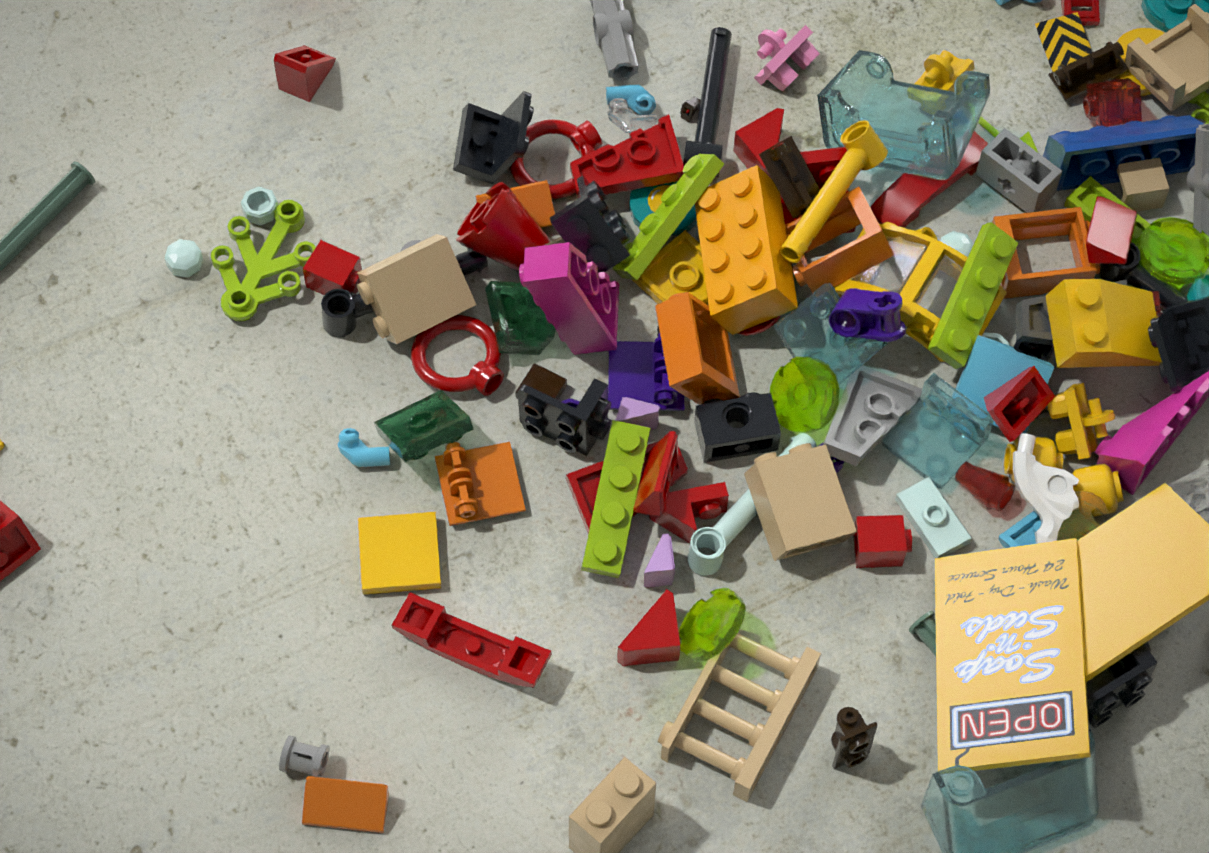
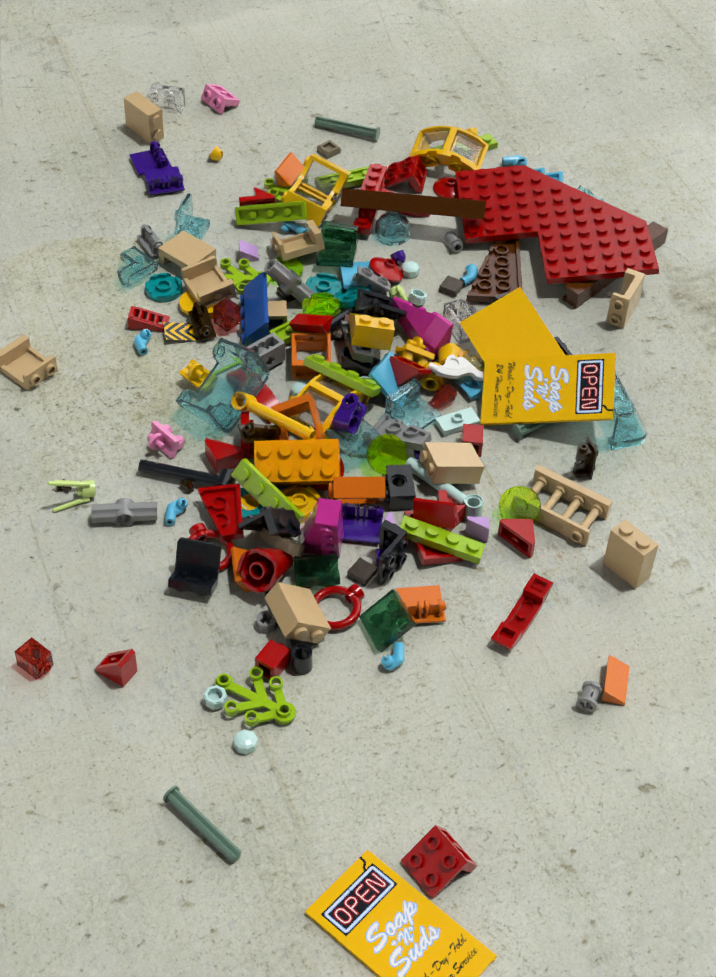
camera: 85 degrees left, 15 degrees down
yellow tile [358,512,441,595] -> none
clear arm [607,98,658,134] -> none

